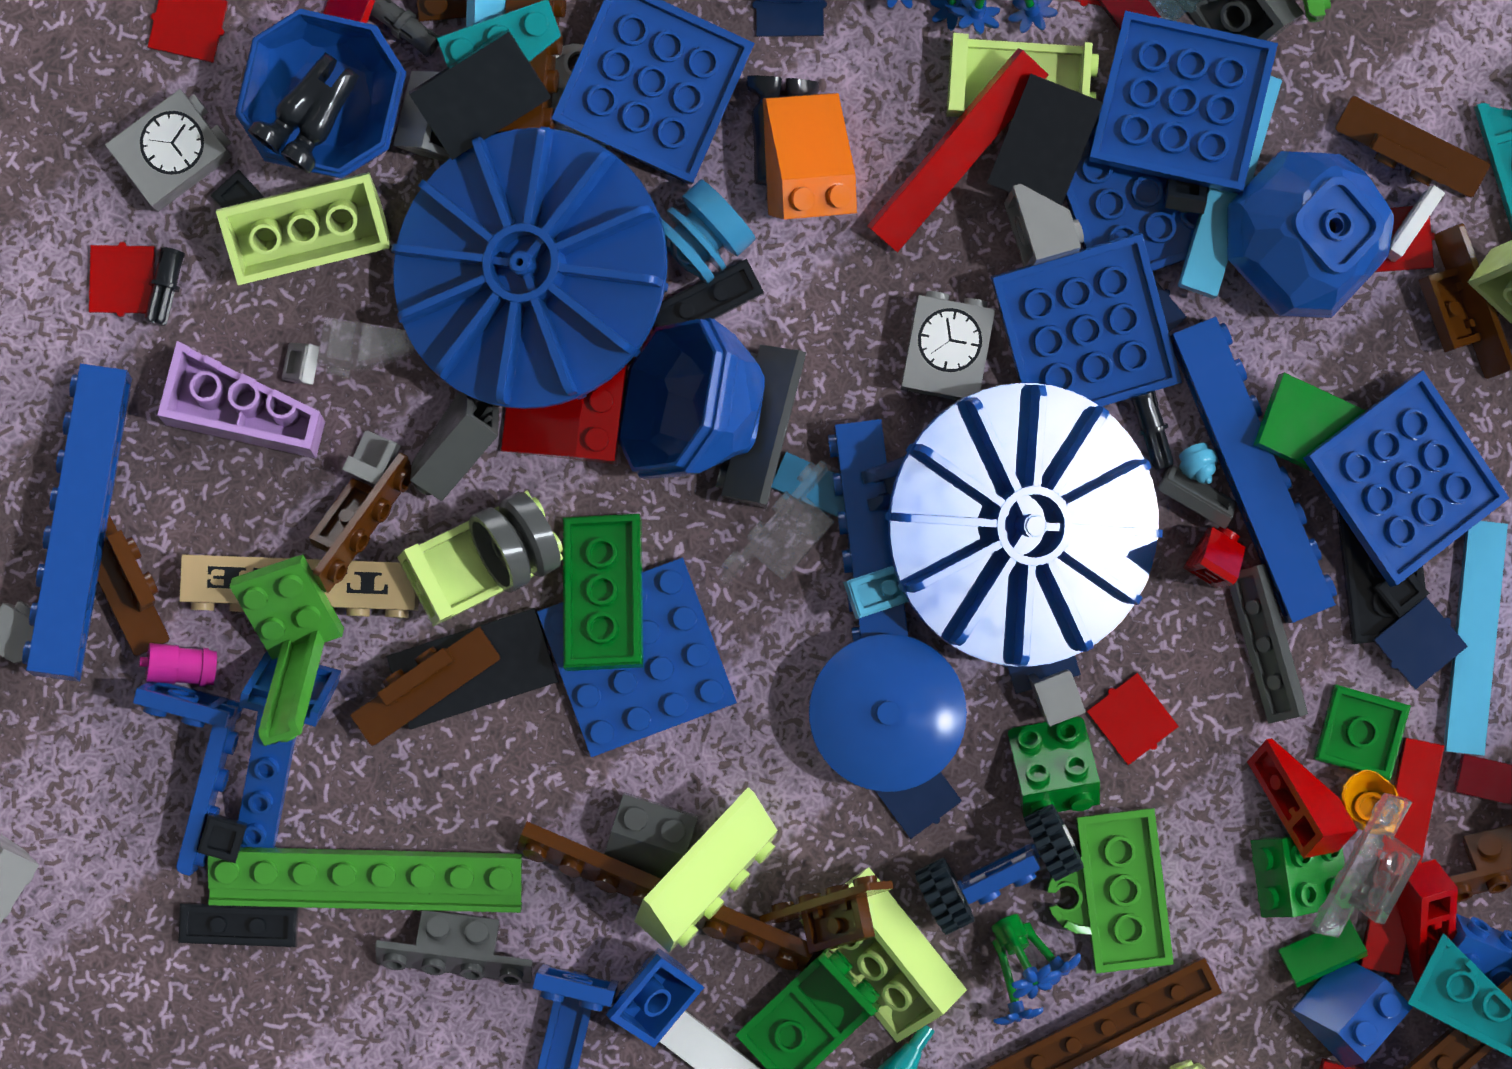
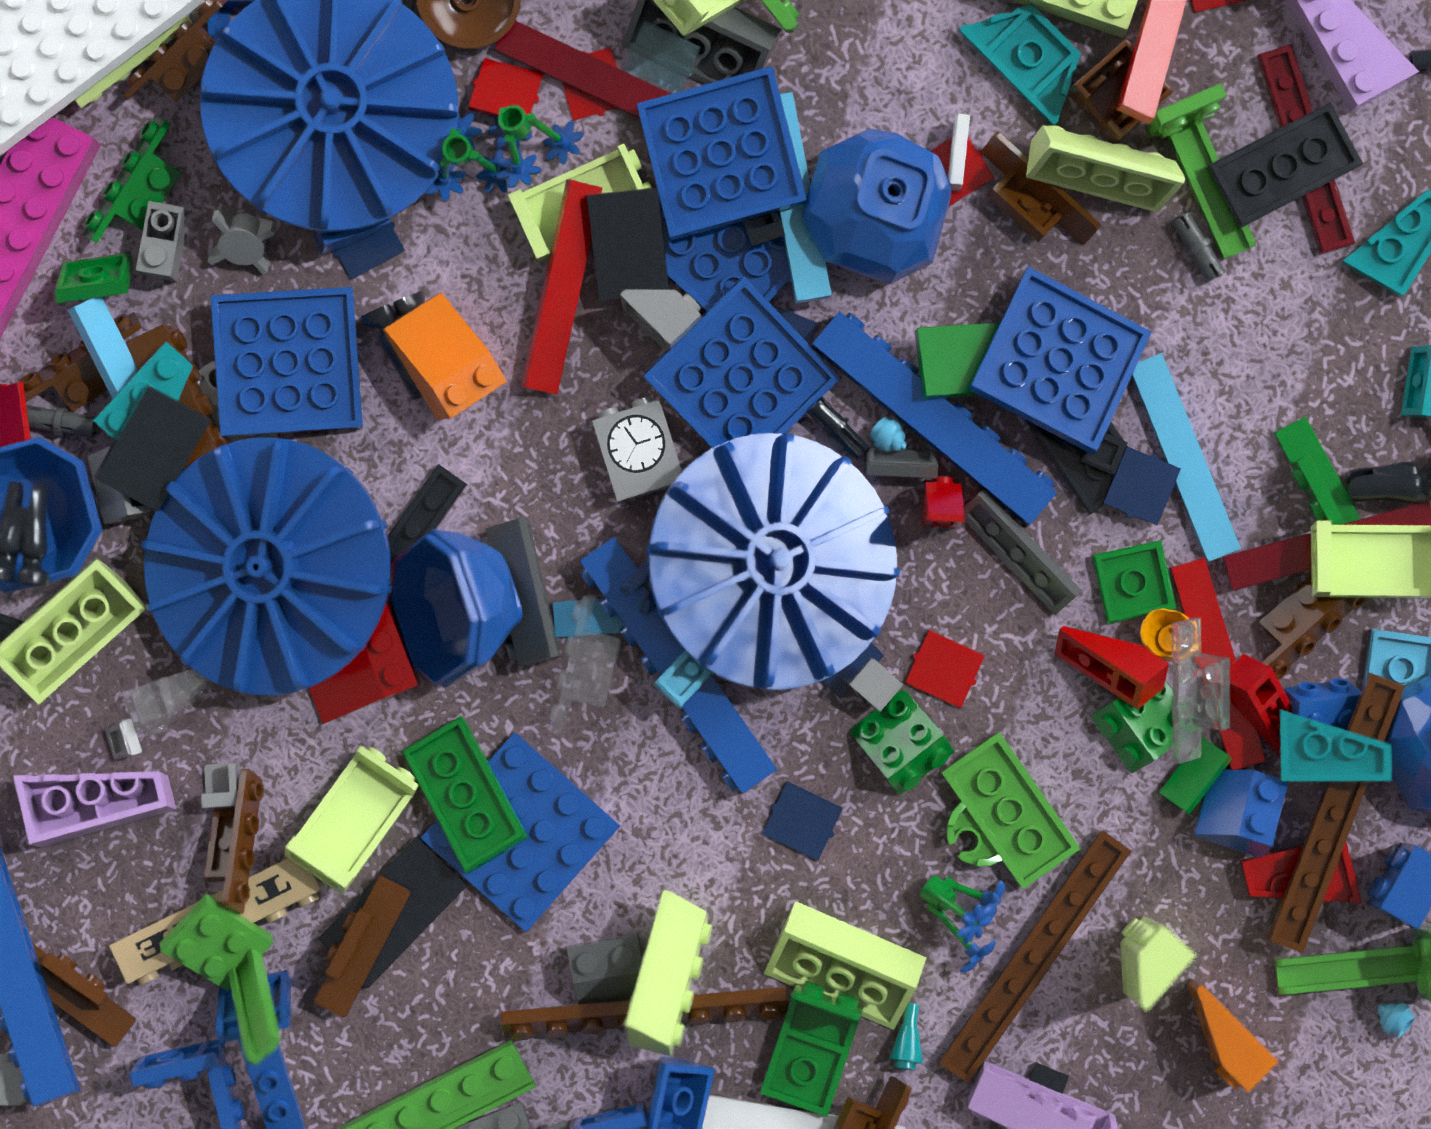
camera: 25 degrees left, 0 degrees up
dark pink piece [139,643,217,687] -> none
dark grey slope [410,391,499,501] -> none
dark grey wheel [469,491,561,593] -> none
dark azure wheel [661,179,756,284] -> none
reddish brown bracket [758,875,894,954] -> none
blue dish [809,634,967,792] -> none
black plate [915,804,1084,935] -> none
reddish brown bracket [1335,96,1490,198] -> none

